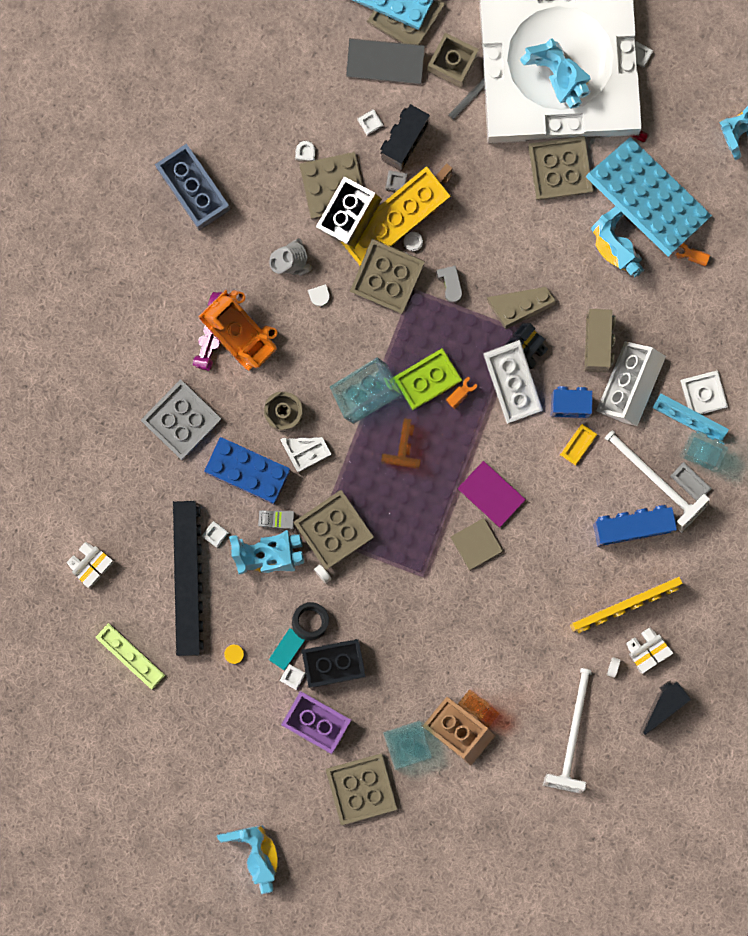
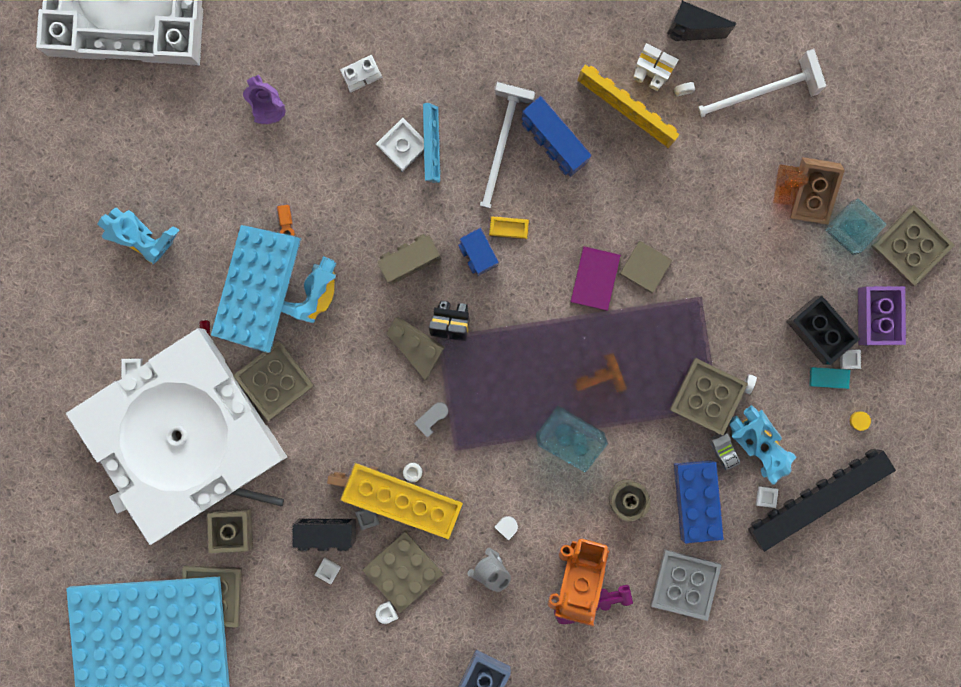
camera: 125 degrees left, 5 degrees up
white hips [67,542,114,589] -> none
yellowish green tile [95,623,165,689] -> none
white wing [280,437,331,473] -> none
black tyre [292,602,329,641] -> none
black brick [316,177,382,249] -> none
dark grey tile [346,38,425,84] -> none
dark tan plate [350,238,425,314] -> none
lime tile [393,348,462,410] -> none
orange bar [446,377,477,409] -> none
white tile [483,340,543,424] -> none
medium azure hips [520,38,591,109] -> none
white slope [596,341,666,426] -> none
light grey tile [670,462,712,501] -> none
clear light blue brick [679,431,728,472] -> none

